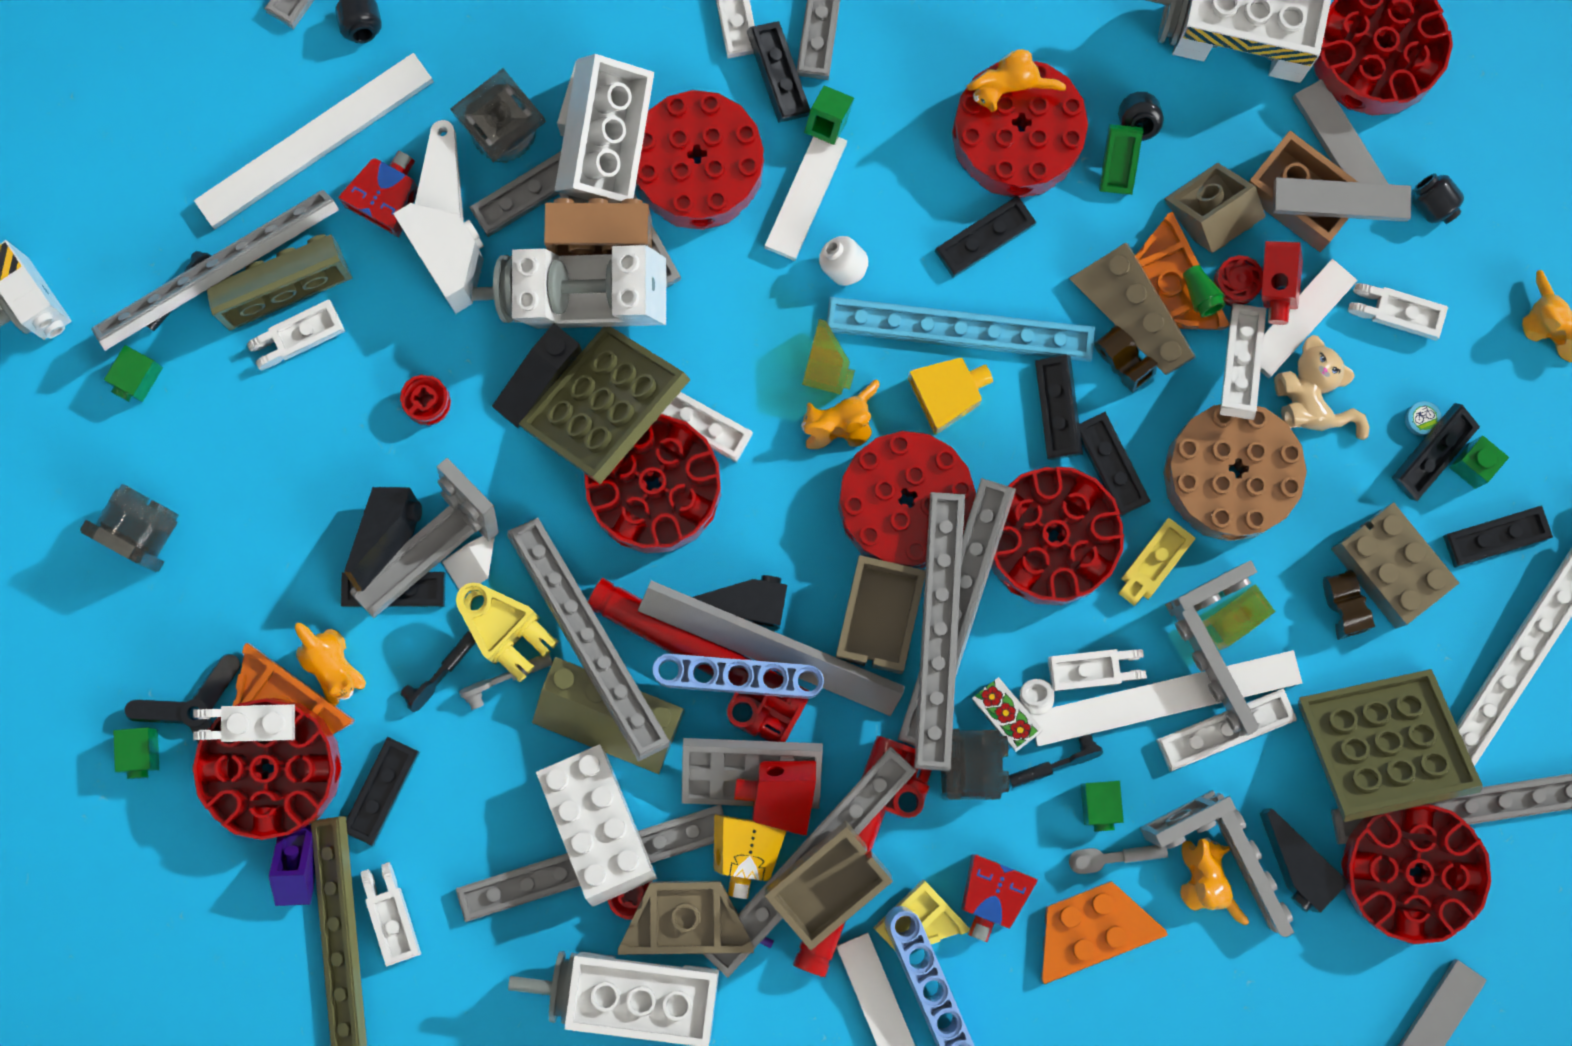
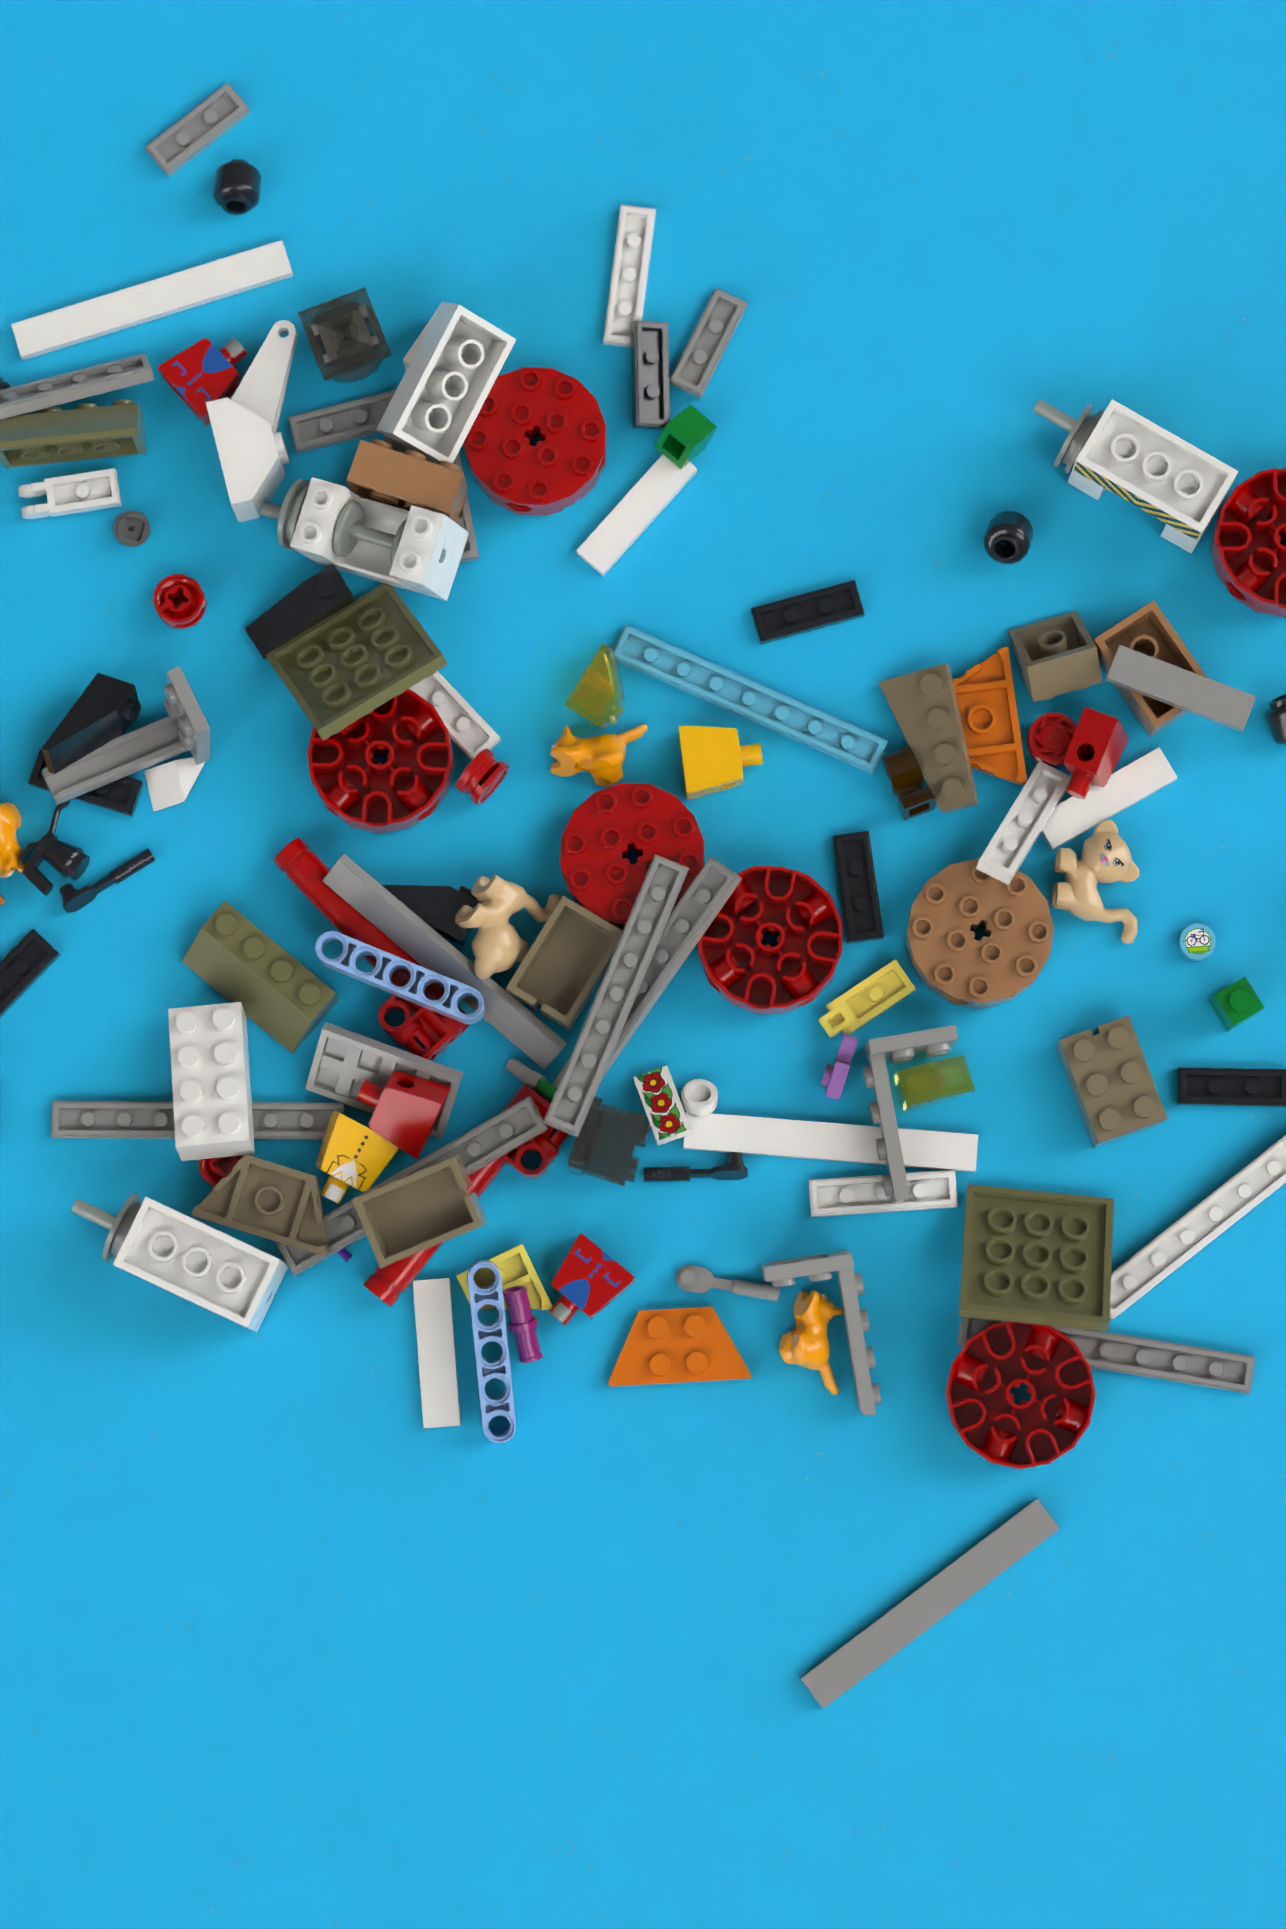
camera: 25 degrees right, 0 degrees up
light yellow piece [456,582,559,682] -> none
light grey piece [459,654,553,710] -> none
light grey tile [507,518,670,762] -> none
white head [819,236,868,286] -> none
red brick [952,61,1088,198] -> none
light orange animal [966,49,1066,112] -> none
black tile [1035,354,1083,460] -> none
white hinge [1048,649,1147,691] -> none
green brick [1080,781,1124,832] -> none
green tile [1099,124,1143,195] -> none
green cone [1182,265,1226,317] -> none
black slope [1260,808,1348,913] -> none
light grey tile [1292,79,1388,184] -> none
dark brown leg [1323,570,1375,640] -> none
white hinge [1348,283,1448,341] -> none
black tile [1392,403,1480,501] -> none
none -> black piece [18,800,90,896]
none -> dark grey tile [112,510,150,547]
none -> red wheel [455,748,510,805]
none -> tan animal [455,875,561,980]
none -> magenta pin [503,1285,543,1363]
none -> light grey piece [505,1058,557,1101]
none -> medium lavender plate [820,1033,858,1100]

